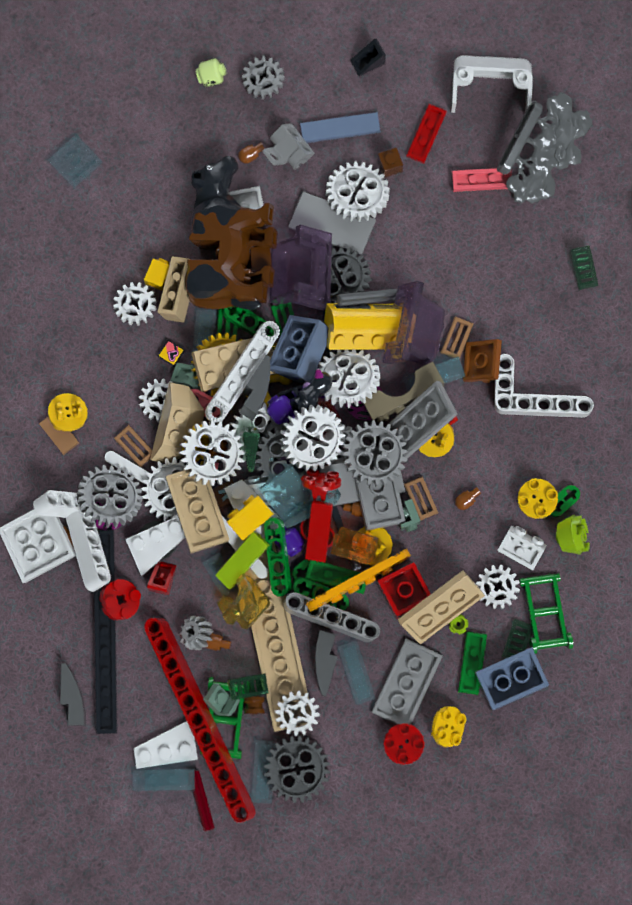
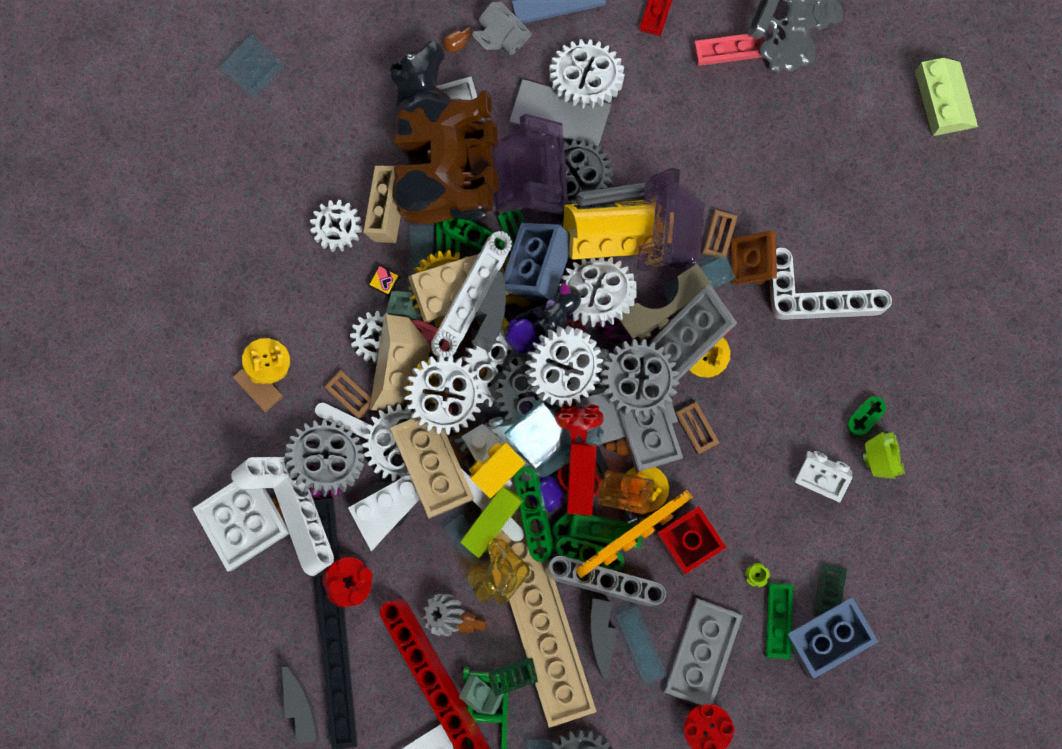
camera: 10 degrees left, 0 degrees up
yellow brick [144,258,170,291] -> none
red slope [147,561,177,596] -> none
clear green slope [242,426,260,472] -> none
reddish brown wheel [244,697,265,715] -> none
white gear [275,691,320,736] -> none
reddish brown brick [378,147,403,178] -> none
tan plate [398,571,485,644] -> none
sand green bracket [400,499,421,532] -> none
yellow plate [431,706,466,747] -> none
dark orange cylinder [455,487,481,510] -> none
white gear [476,565,520,609] -> none
yellow plate [517,478,558,519] -> none
green piece [519,573,573,654] -> none
clear green slope [569,245,598,290] -> none

